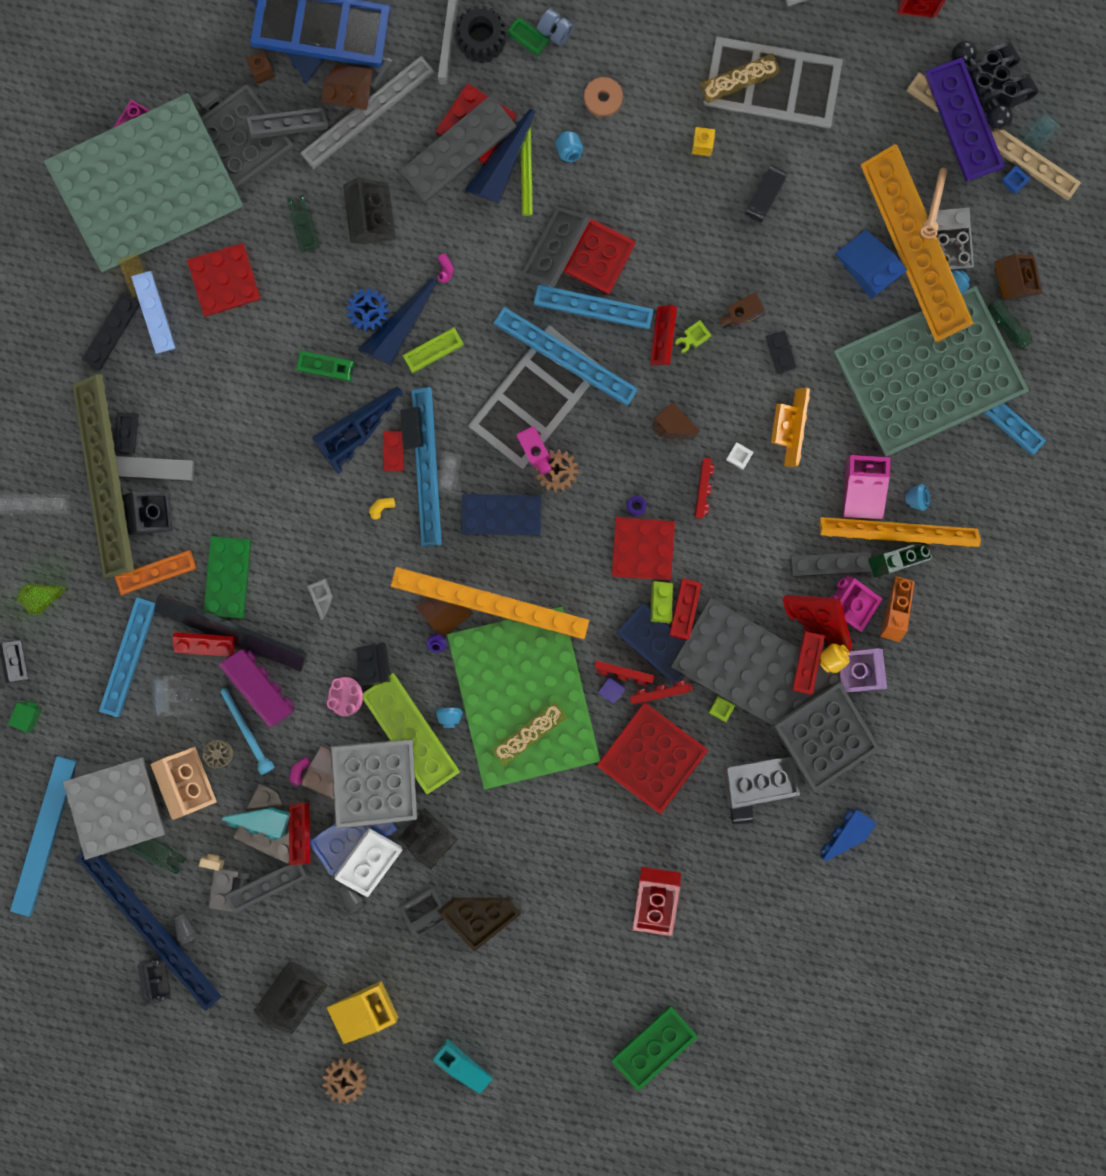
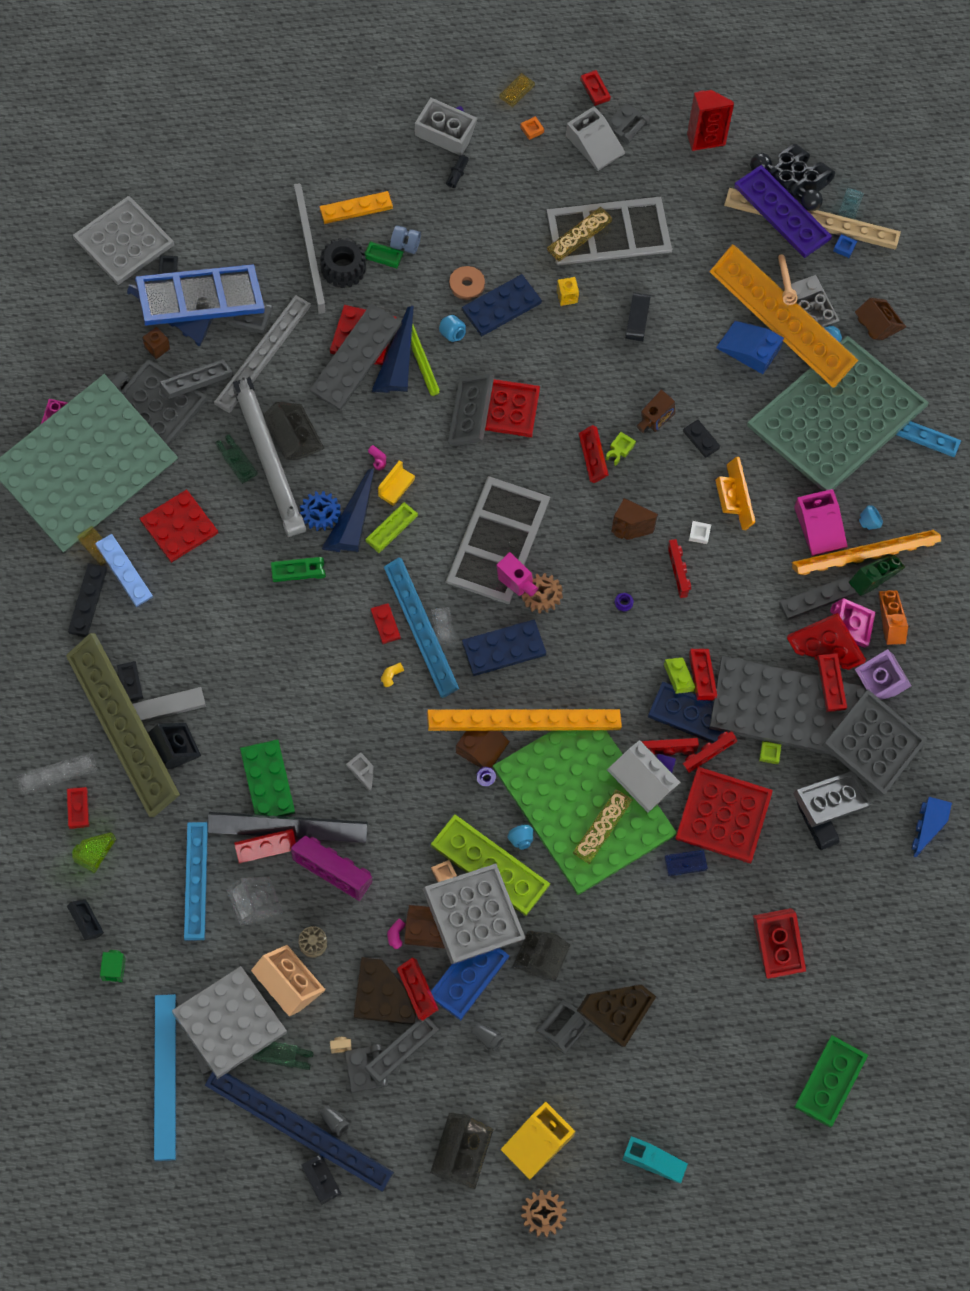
camera: 20 degrees left, 20 degrees down
orange tile [114,550,197,595] -> none
medium azure piece [221,688,275,775] -> none
teal slope [222,807,291,840] -> none
dark blue wedge [312,387,403,474] -> none
reddish brown slope [321,64,372,110] -> none
bright pink dish [327,677,363,717] -> none
white plate [334,828,402,897] -> none
black plate [356,642,391,687] -> none
black tile [400,407,424,450] -> none
dark azure tile [494,307,638,407] -> none
dark azure plate [534,285,653,330] -> none
red plate [611,517,675,581] -> none
yellow head [819,644,850,673] -> none
clear green hinge [987,298,1033,348] -> none
none -> red plate [67,787,89,829]
none -> light grey piece [233,377,306,537]
none -> yellow panel [378,460,415,506]
none -> light nougat tile [431,860,457,882]
none -> dark blue plate [462,274,542,337]
none -> light grey slope [607,740,681,813]
none -> clear blue plate [664,850,708,876]

